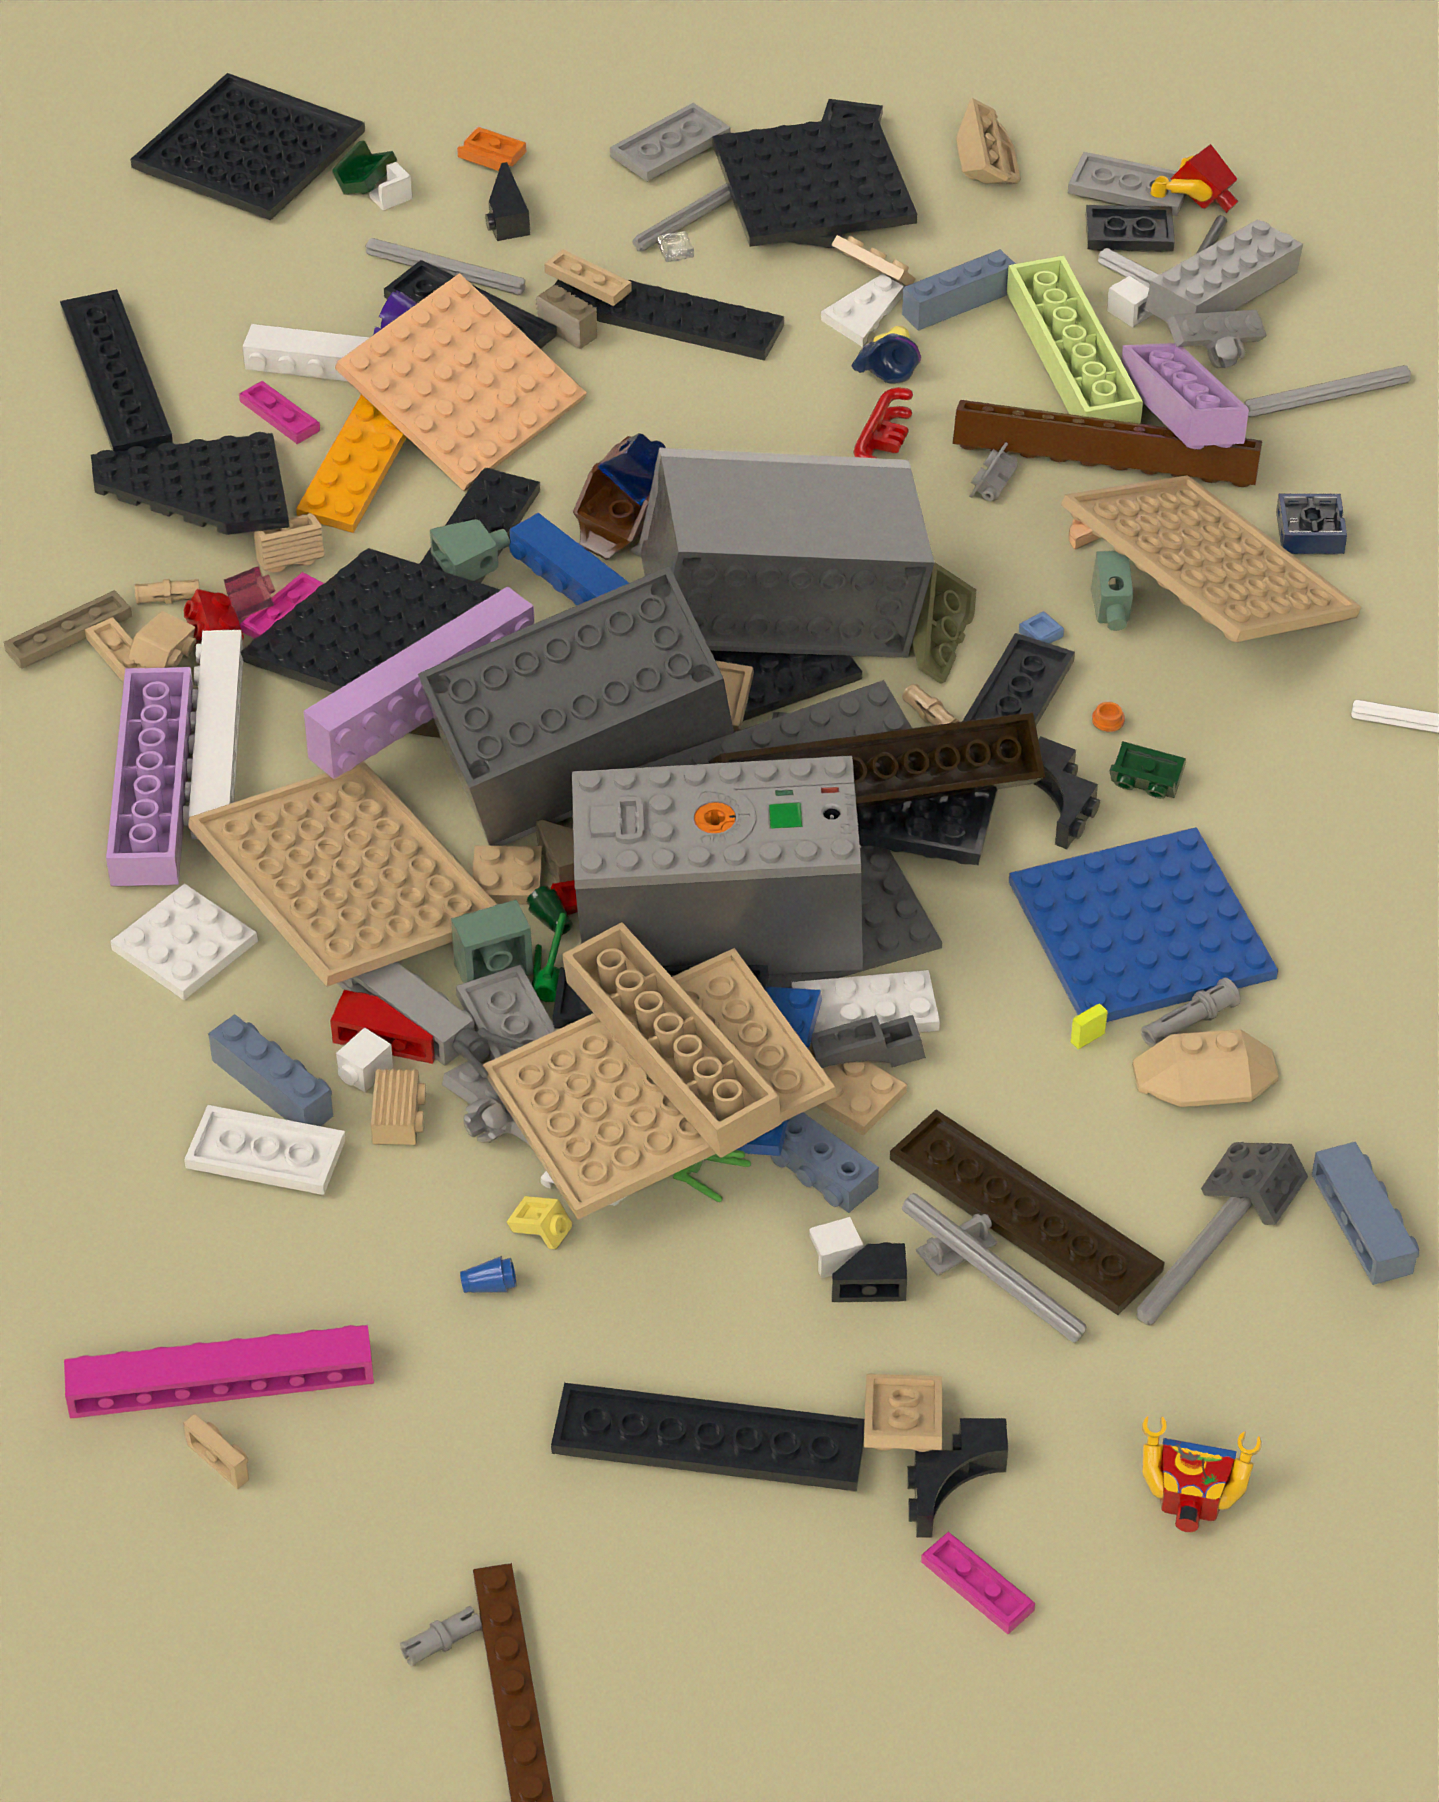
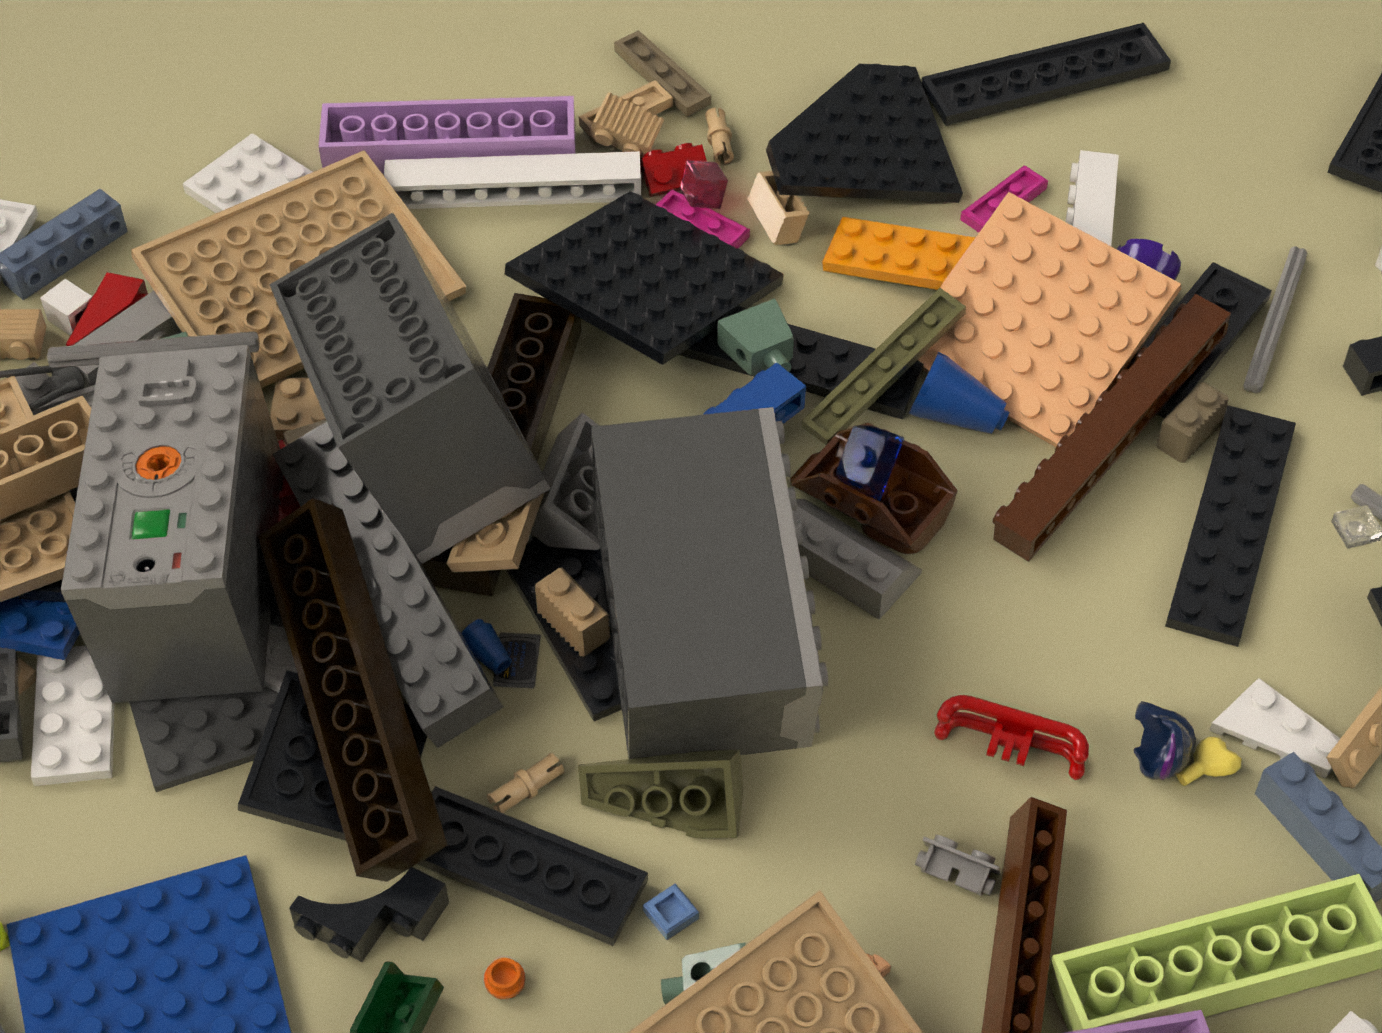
camera: 90 degrees right, 5 degrees up
lavender brick [303,586,534,779] -> none
tan plate [544,249,632,306] -> none
none -> light grey axle [47,331,260,368]
none -> tan brick [535,568,610,656]
none -> olive plate [802,288,966,446]
none -> blue cone [909,352,1010,434]
none -> reddish brown brick [993,294,1231,562]

